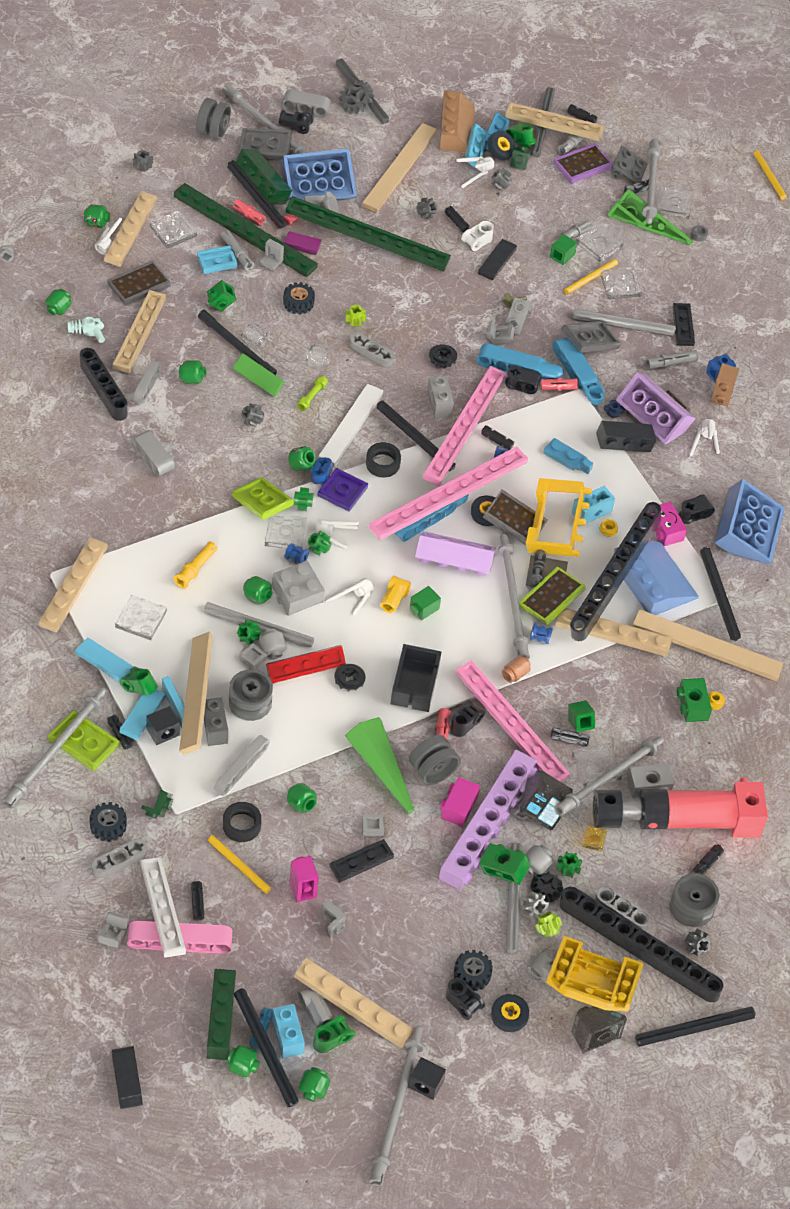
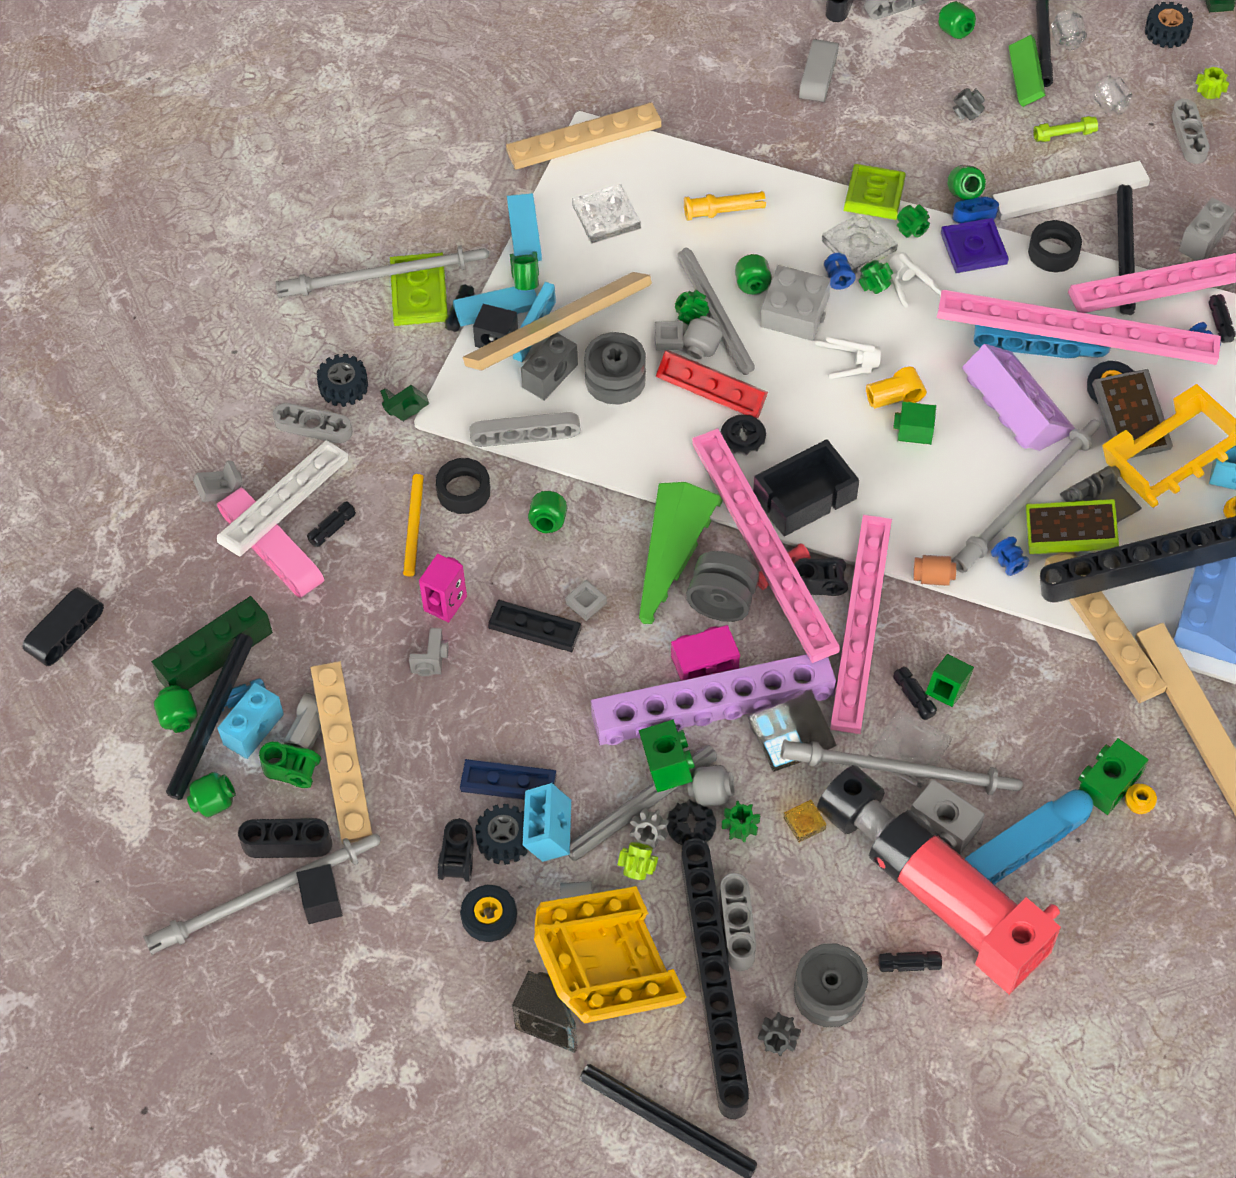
camera: 55 degrees right, 5 degrees up
none -> black beam [238,818,332,858]
none -> dark blue plate [460,759,557,800]
none -> medium azure brick [523,783,572,862]
none -> bright pink plate [692,429,839,663]
none -> dark azure piece [965,789,1093,884]

